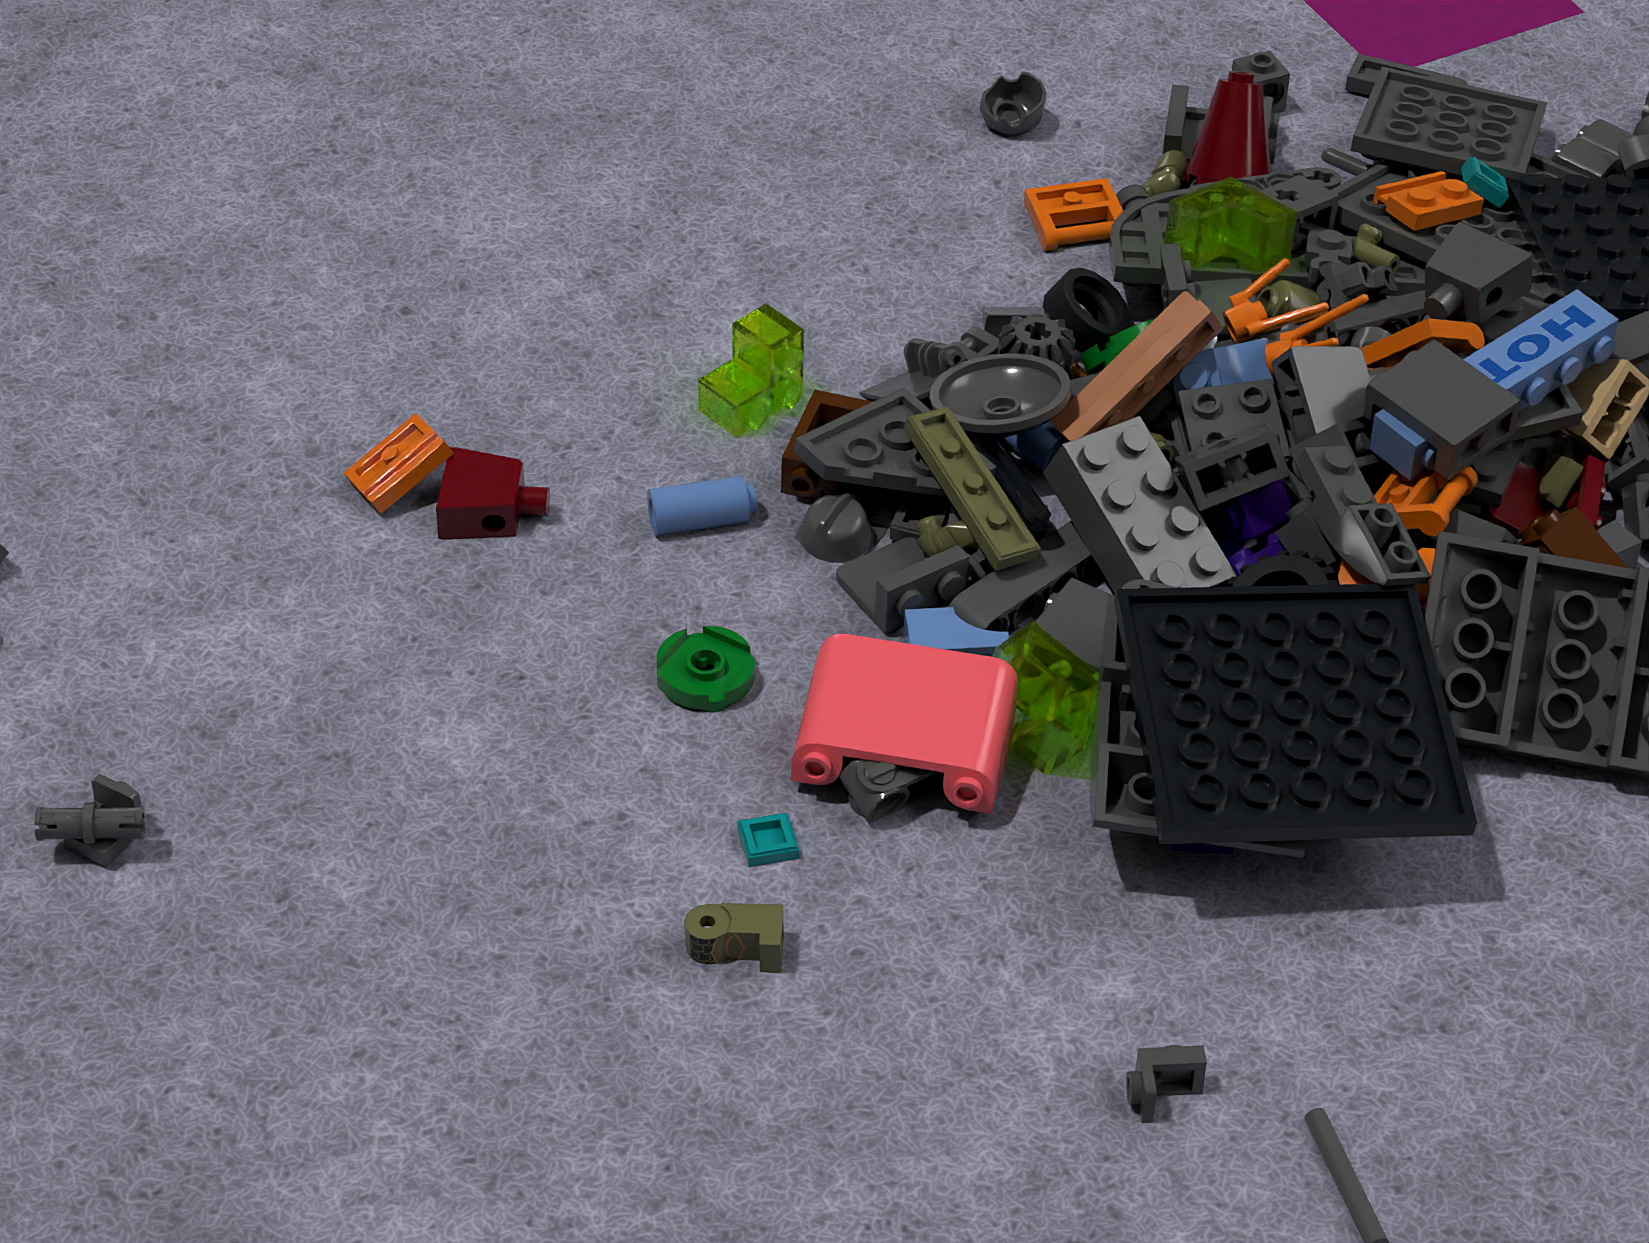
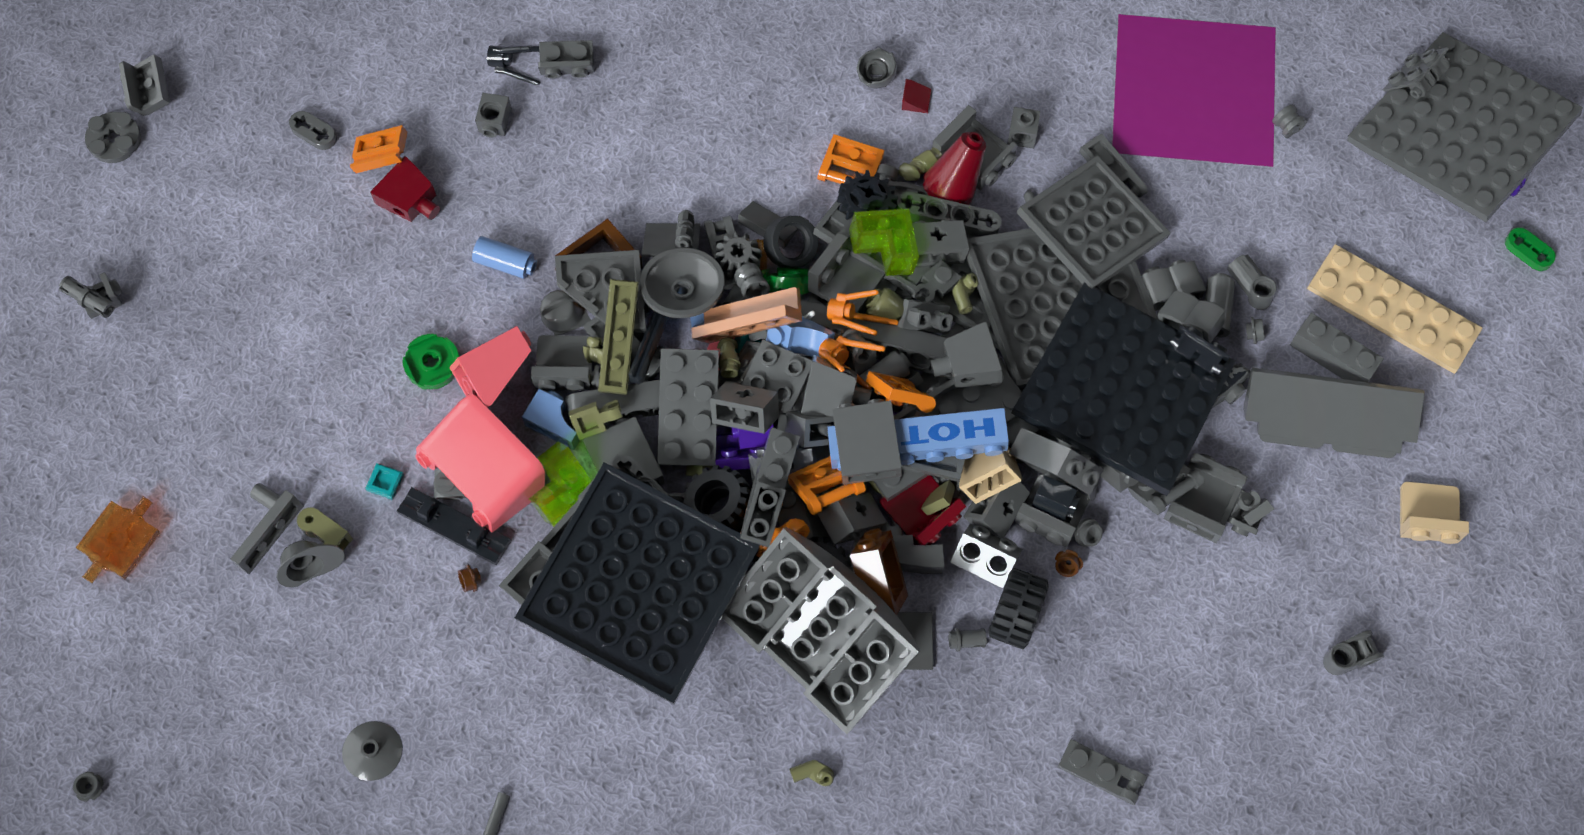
camera: 35 degrees right, 25 degrees up
clear neon green brick [698,303,804,437] -> none
dark grey bracket [1126,1045,1207,1123] -> none
orange plate [1373,171,1484,231] -> none
teal tile [1461,156,1509,208] -> none
none -> clear orange plate [75,496,161,584]
none -> dark grey piece [230,483,304,575]
none -> dark grey piece [276,541,345,588]
none -> dark grey beam [289,111,336,150]
none -> dark grey dish [342,721,402,781]
none -> black hinge [397,487,511,565]
none -> coral slope [450,326,531,408]
none -> reddish brown plate [458,564,482,592]
none -> dark grey brick [475,92,512,138]
none -> black plant [487,45,540,85]
none -> dark grey bracket [538,40,594,79]
none -> olive plate [569,400,622,440]
none -> dark grey wheel [734,263,770,300]
none -> black gear [837,170,898,228]
none -> dark red slope [902,79,931,113]

